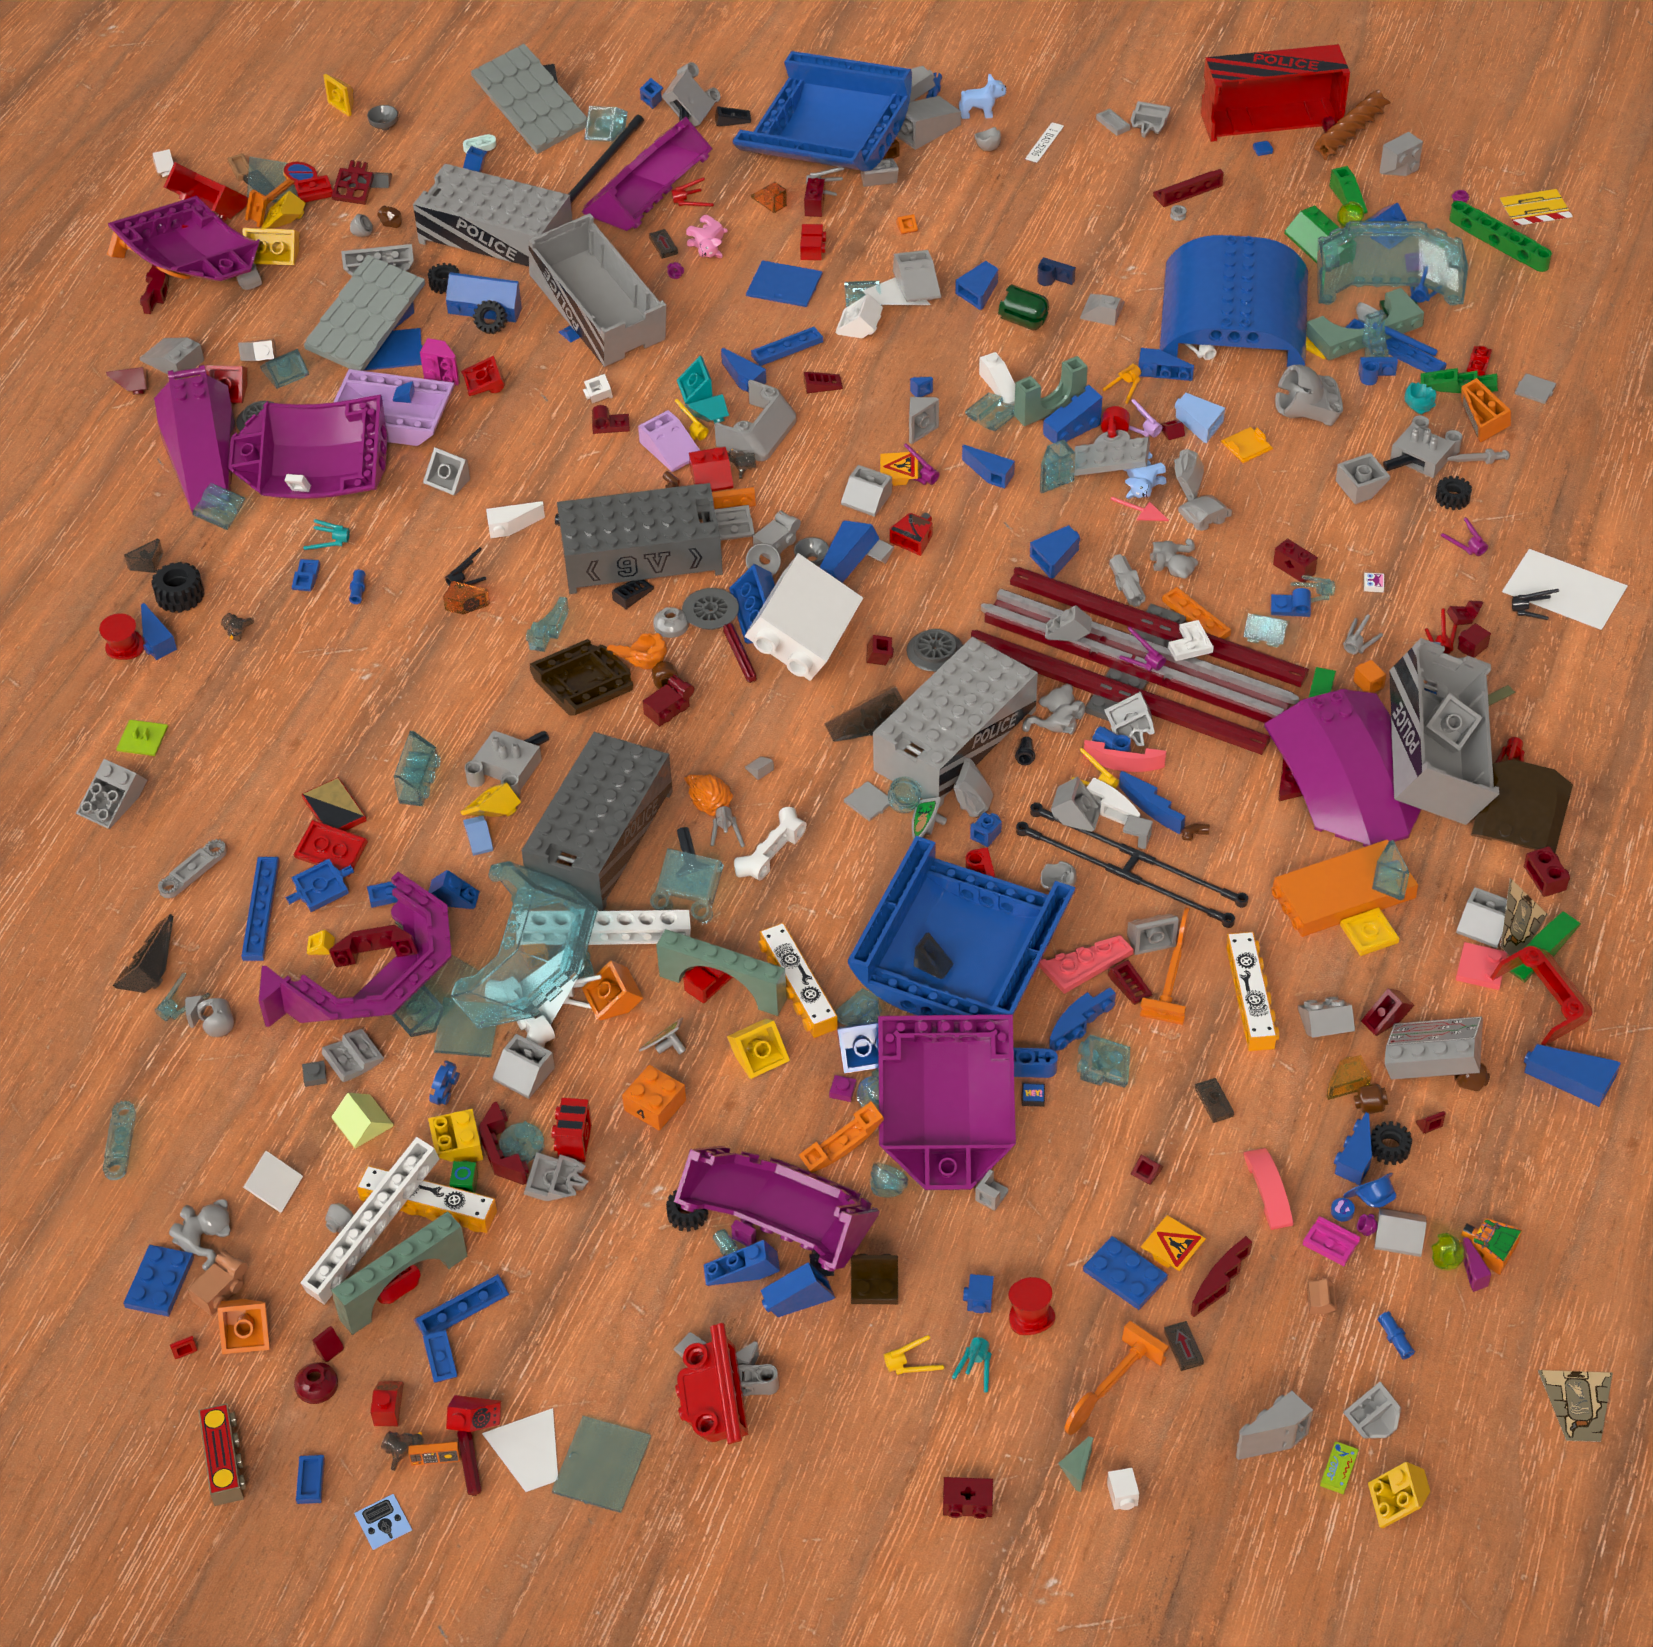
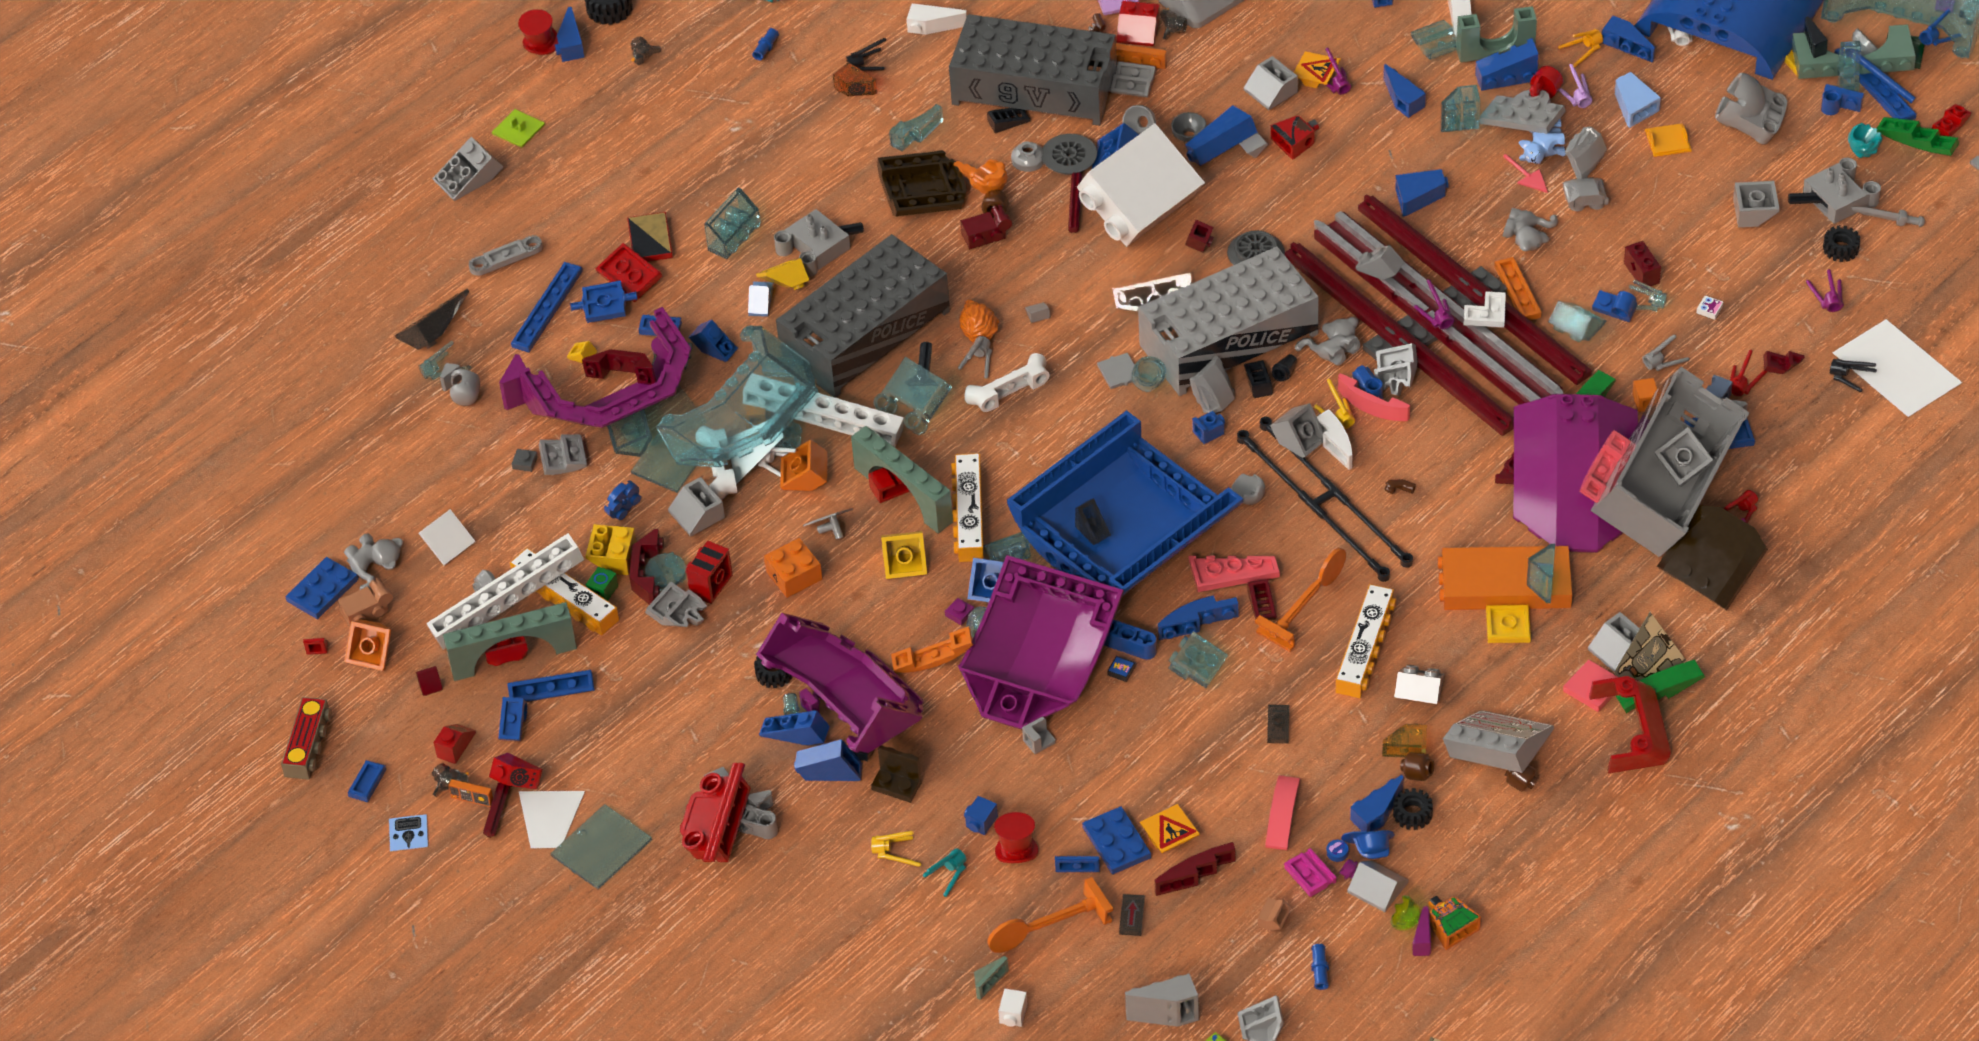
camera: 25 degrees right, 0 degrees up
clear light blue plate [103,1100,136,1180] -> none
blue slope [292,559,320,591] -> none
dark red piece [294,1362,338,1404] -> none
yellowish green slope [332,1093,394,1149] -> none
light grey hinge [753,510,801,560] -> none
clear light blue hat [870,1162,908,1198] -> none
light grey slope [909,397,939,444] -> none
shield [911,797,947,840] -> none
dark red brick [943,1477,993,1519] -> none
red plate [965,847,996,878] -> none
light grey piece [1109,554,1146,607] -> none
blue slope [1119,771,1186,834] -> none
light grey panel [1123,815,1153,850] -> none
light grey slope [1127,914,1179,955] -> none
dark red slope [1131,1154,1164,1185] -> none
dark red slope [1161,420,1185,440] -> none
dark red slope [1361,988,1414,1036] -> none
dark red slope [1416,1111,1446,1134] -> none
dark red brick [1457,623,1491,658] -> none
orange wedge [1461,378,1511,443] -> none
olive sticker [1488,685,1516,706] -> none
dark red brick [1523,846,1570,897] -> none
blue slope [1524,1044,1621,1107] -> none
none -> blue slope [1055,856,1100,872]
none -> black slope [1244,361,1273,398]
none -> coral slope [1579,430,1631,503]
none -> black slope [1804,16,1828,58]

